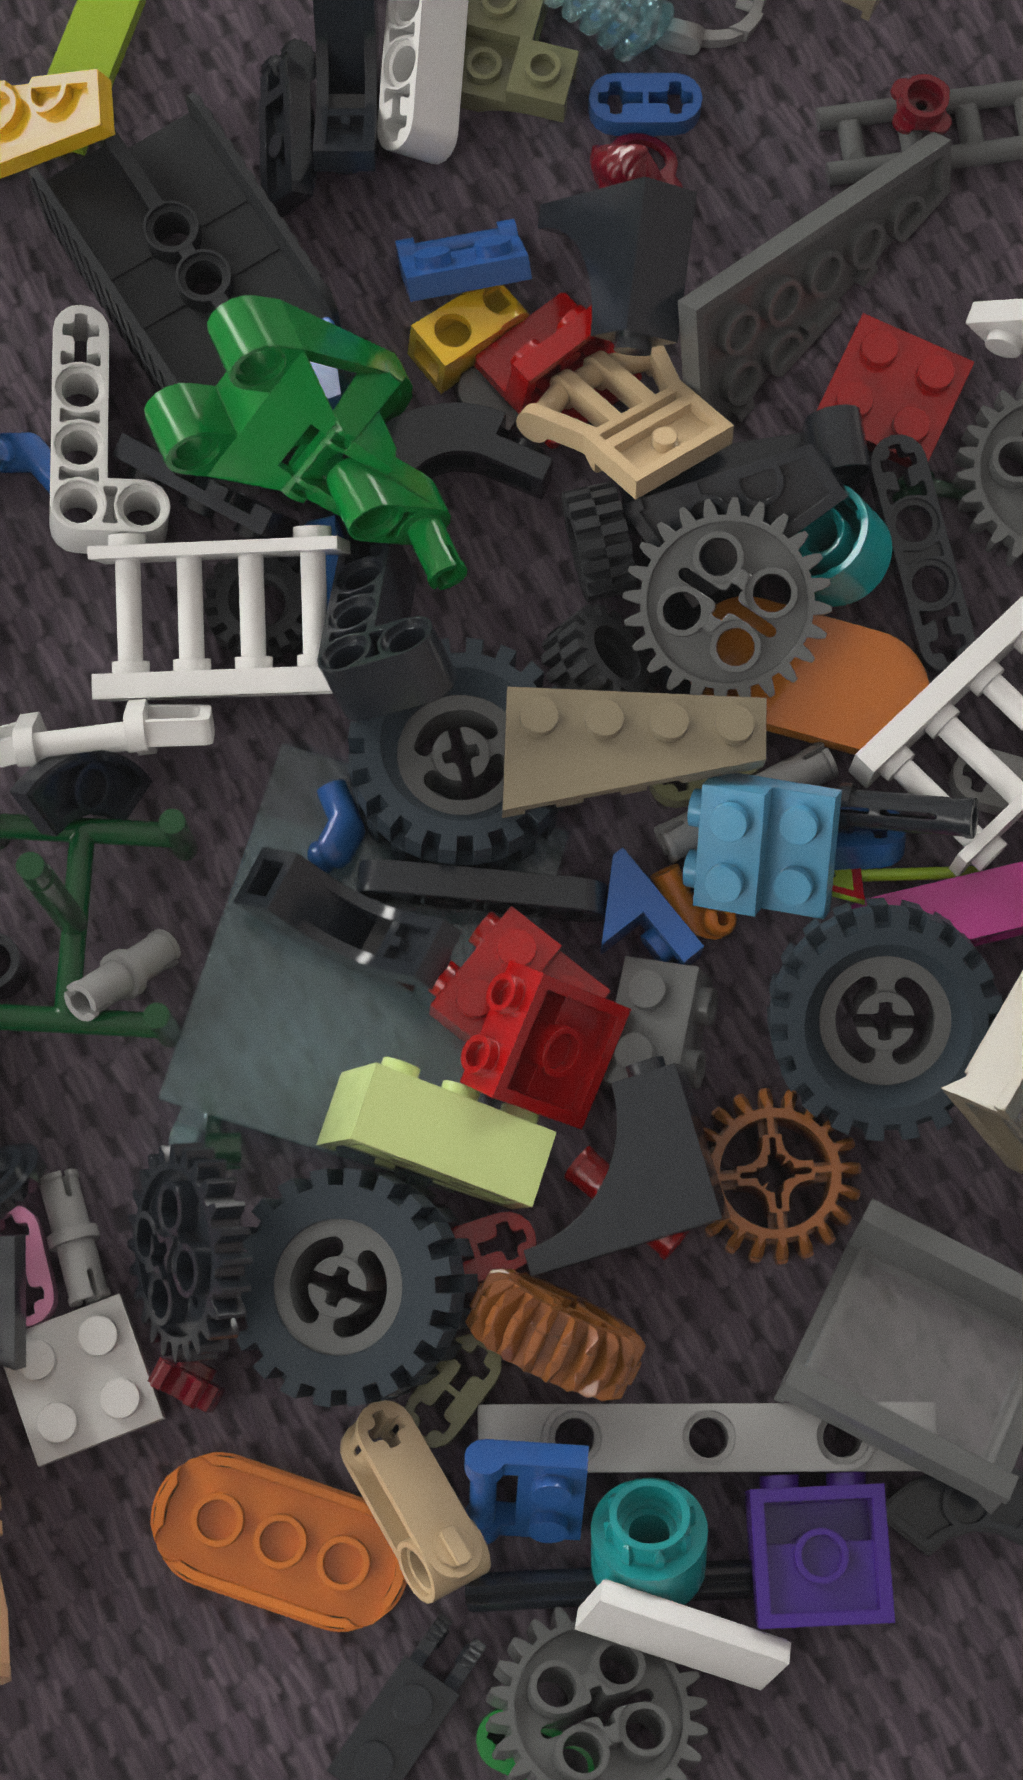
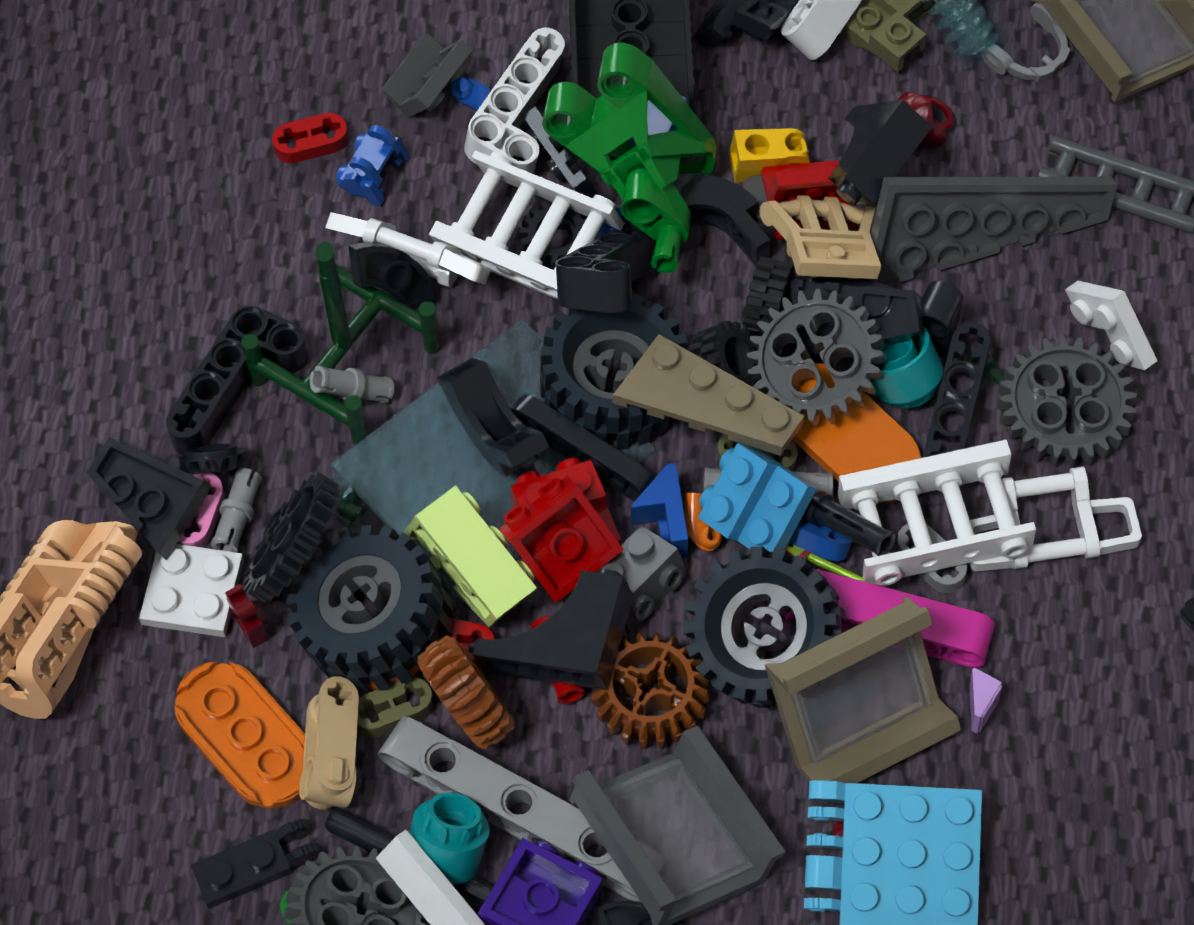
camera: 35 degrees right, 15 degrees down
blue arm [307,779,365,874] -> none
blue plate [395,218,532,302] -> none
blue plate [464,1439,589,1545] -> none
blue beam [588,73,703,136] -> none
red plate [817,313,975,468] -> none
dark red plate [890,74,952,135] -> none

